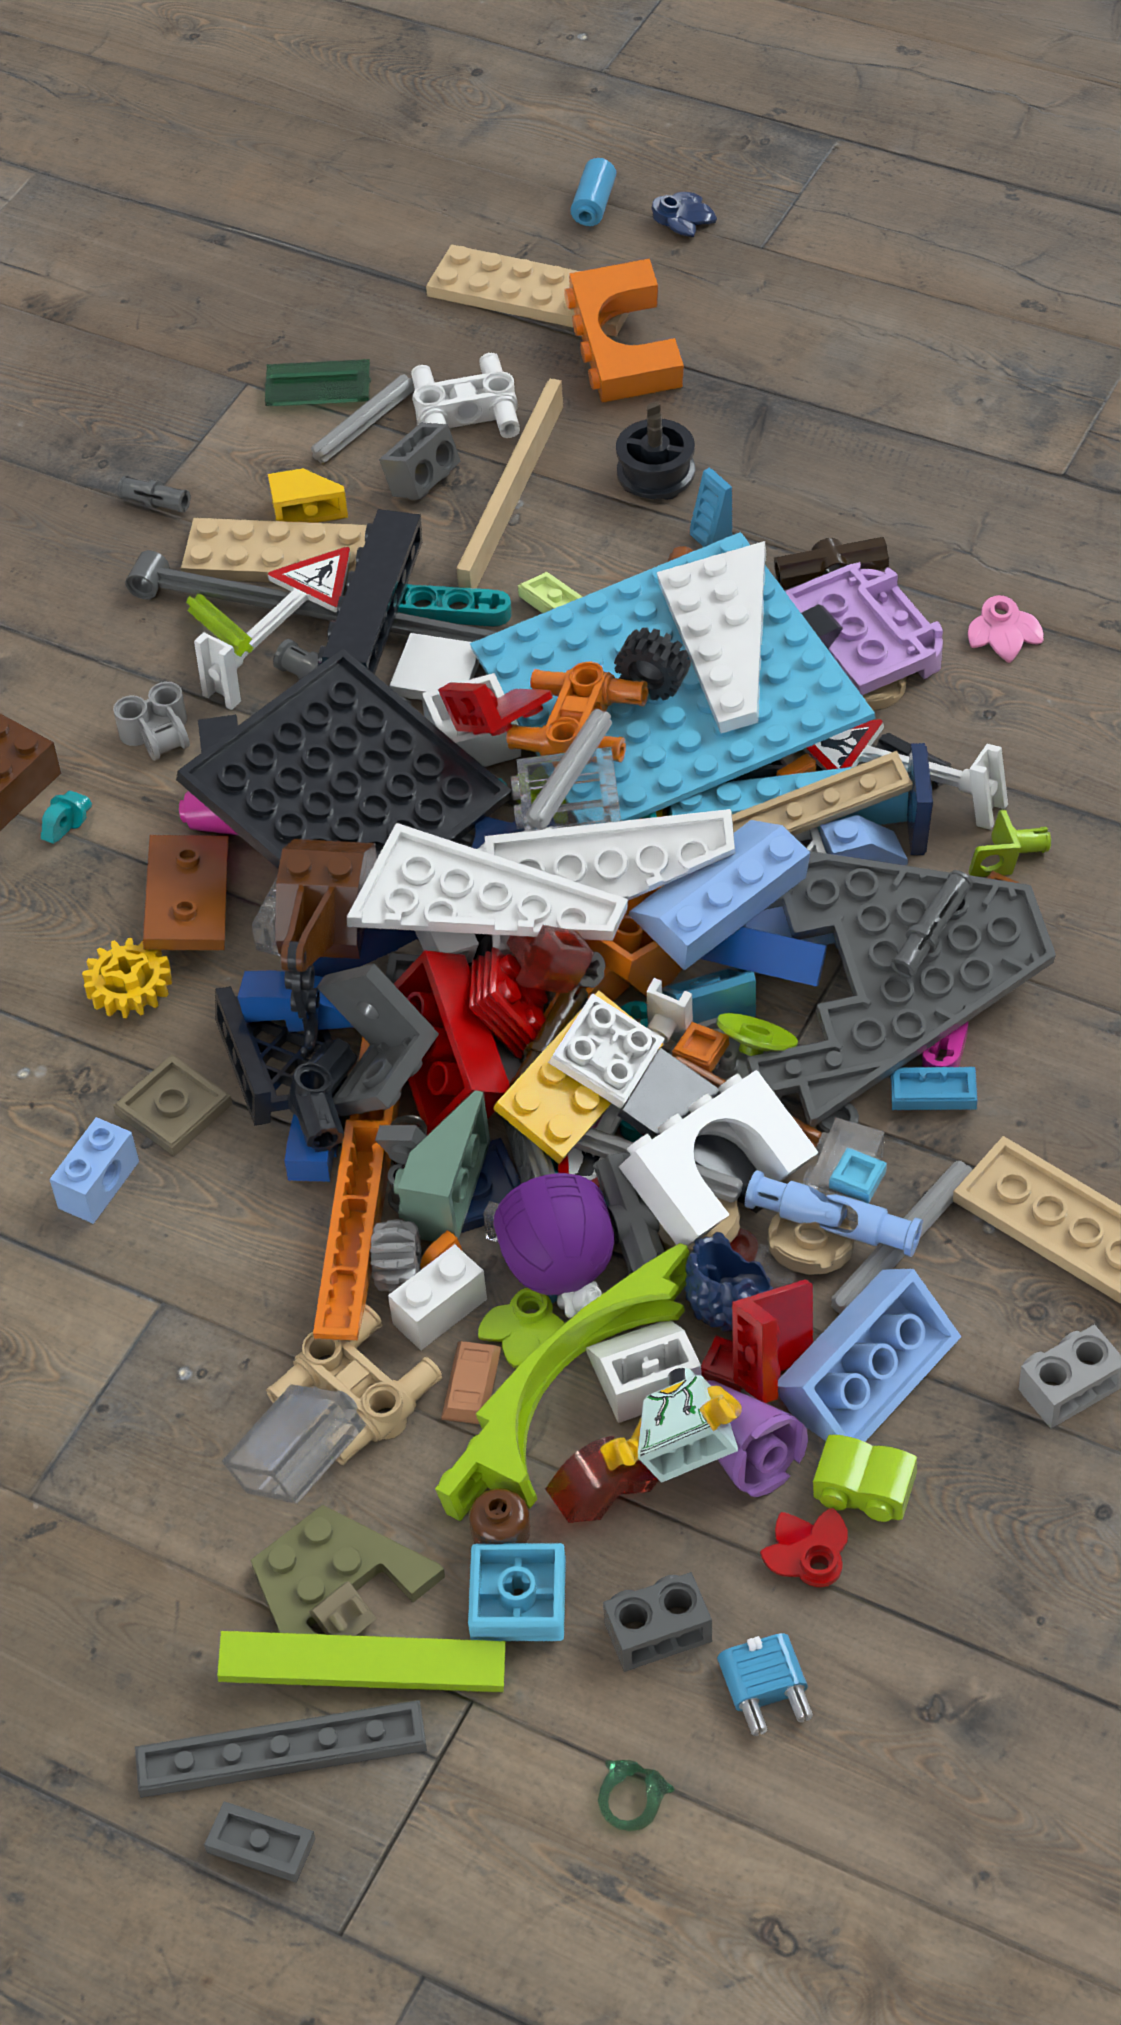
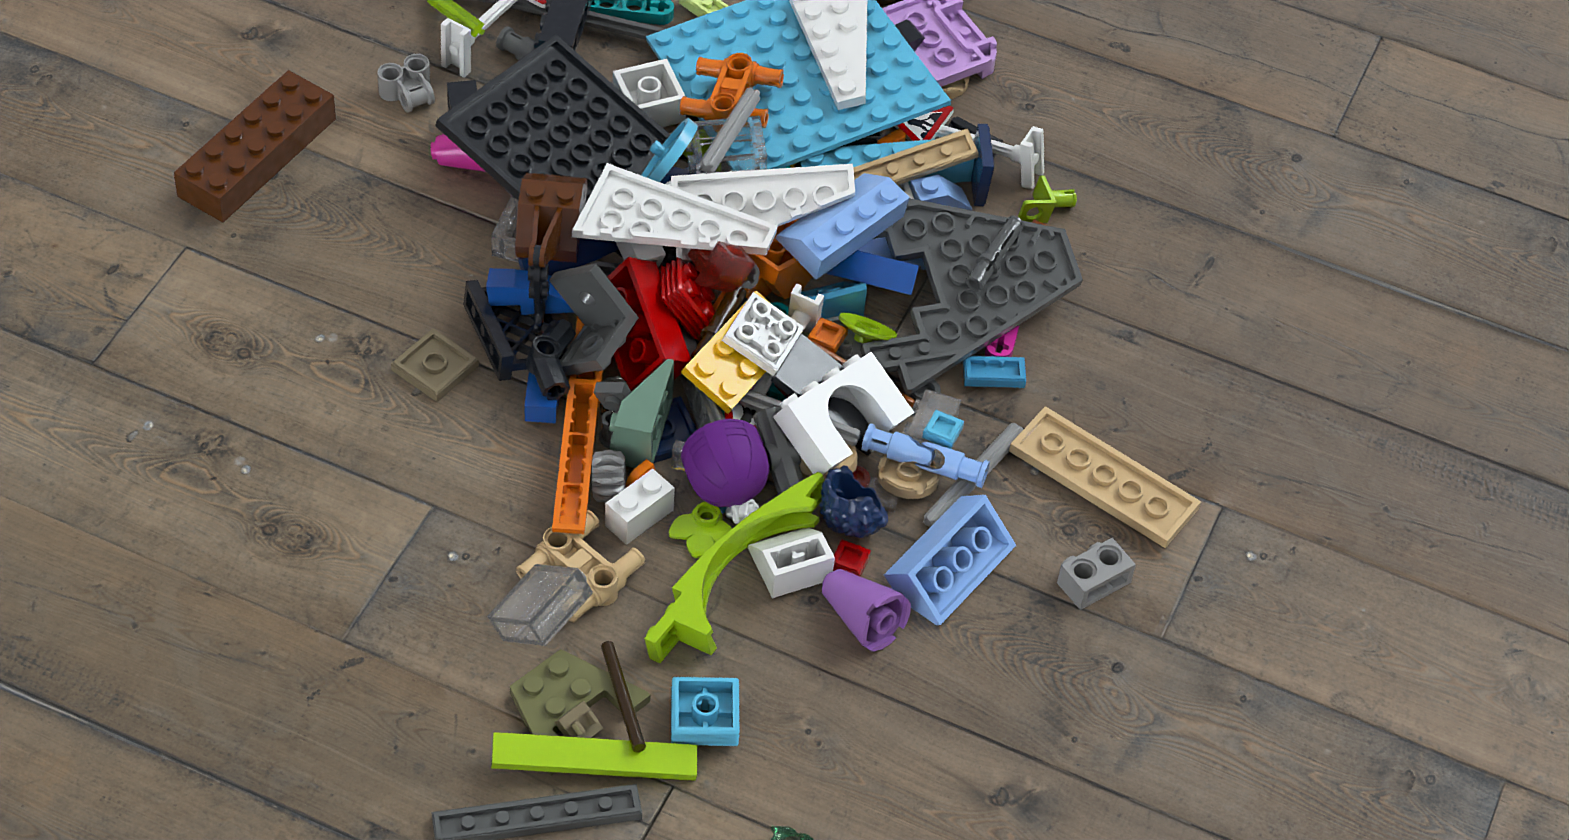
camera: 10 degrees left, 0 degrees up
teal piece [41,791,92,844] -> none
light blue brick [50,1117,139,1224] -> none
yellow gear [82,938,173,1018] -> none
dark orange plate [143,835,228,950] -> none
white tile [389,633,479,700] -> none
red bracket [438,682,553,736] -> none
nougat tile [441,1341,501,1424] -> none
reddish brown head [469,1488,531,1544] -> none
clear red brick [545,1436,659,1523] -> none
light aqua torso [600,1368,742,1483] -> none
dark grey brick [603,1572,712,1672] -> none
black tyre [614,628,691,701] -> none
dark azure piece [717,1633,813,1736] -> none
red bracket [732,1279,813,1403] -> none
red plate [760,1508,848,1587] -> none
lime brick [813,1435,917,1522] -> none
bright pink plate [967,595,1043,663] -> none
none -> dark brown bar [601,641,646,752]
none -> medium azure piece [641,118,698,182]

